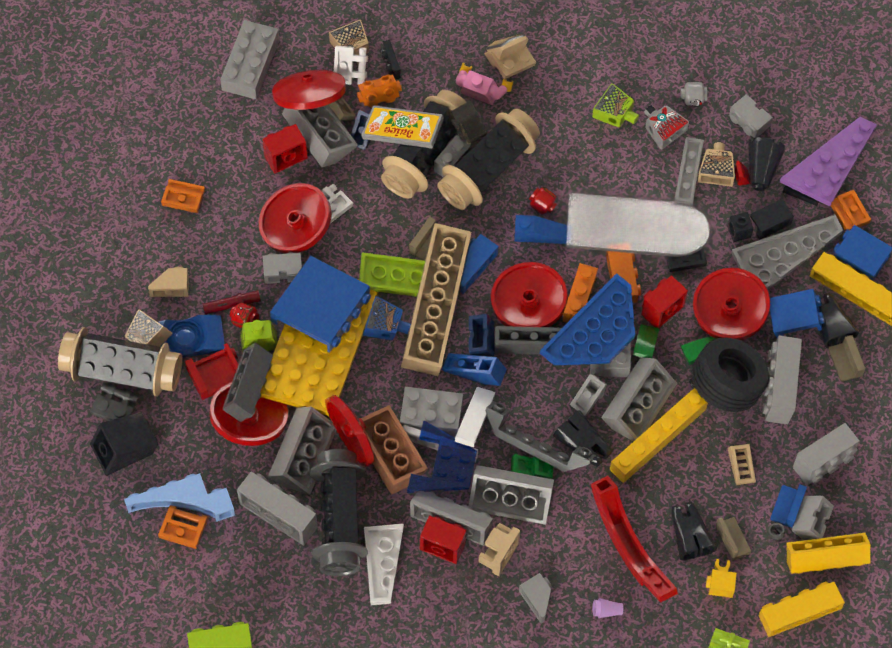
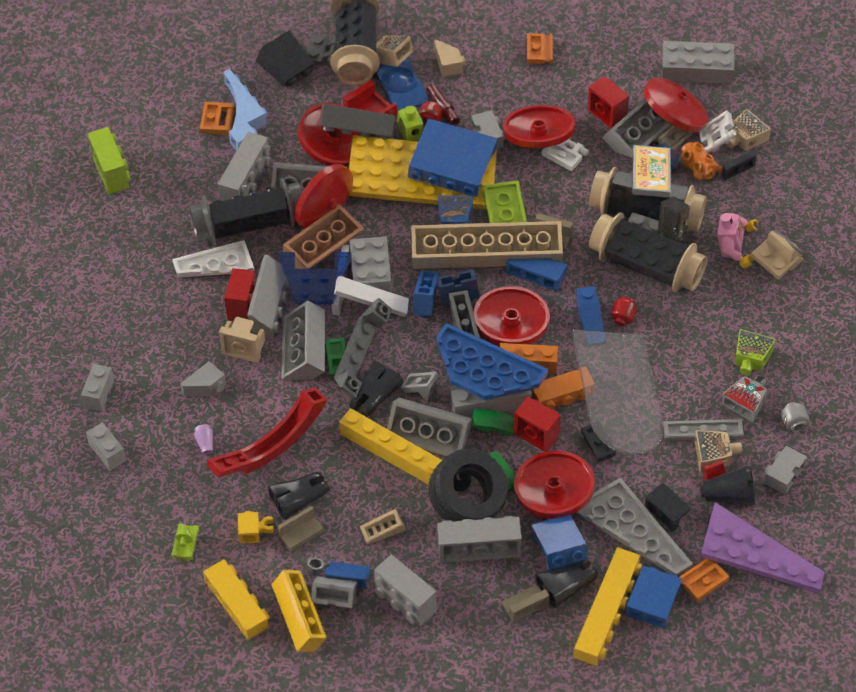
camera: 80 degrees right, 10 degrees down
black brick [727,212,754,242] -> none

